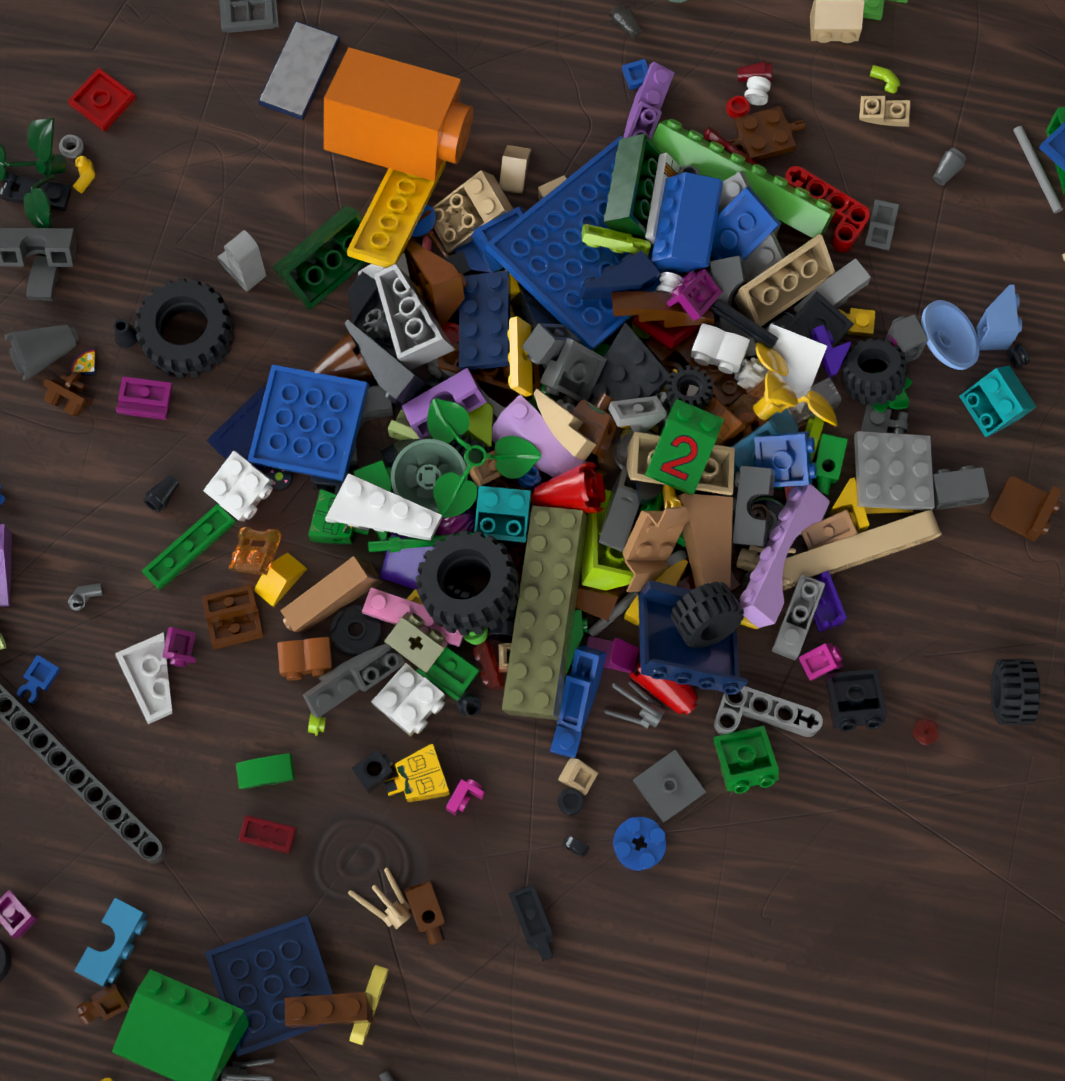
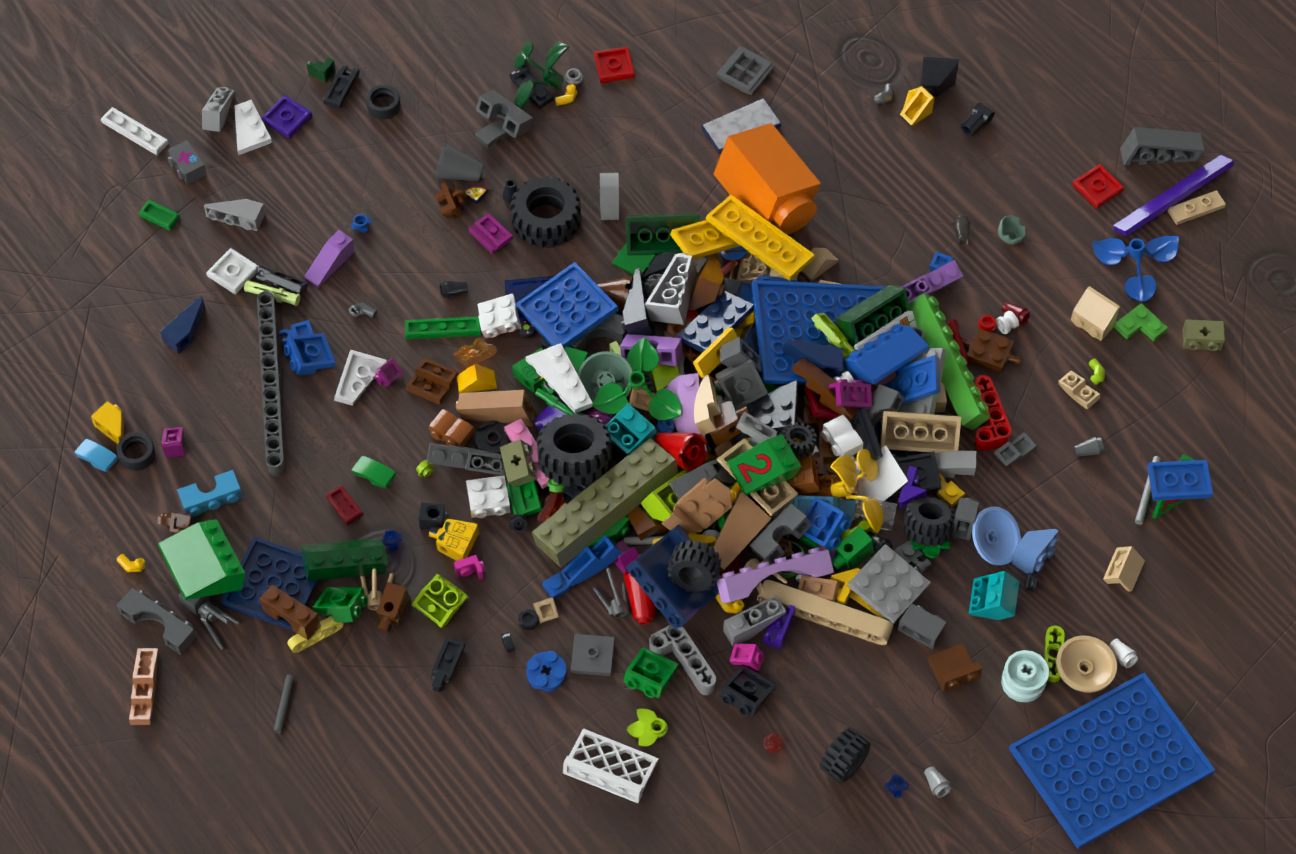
camera: 40 degrees right, 15 degrees down
none -> blue plate [284,333,336,376]
none -> dark green slope [301,538,388,581]
none -> green plate [312,587,368,623]
none -> clear blue plate [381,530,403,551]
none -> lime slope [411,574,469,628]
none -> white fence [563,729,658,803]
none -> green piece [612,243,655,275]
none -> lime plate [627,709,668,747]
none -> yellow plate [706,195,815,281]
none -> black cone [867,531,893,553]

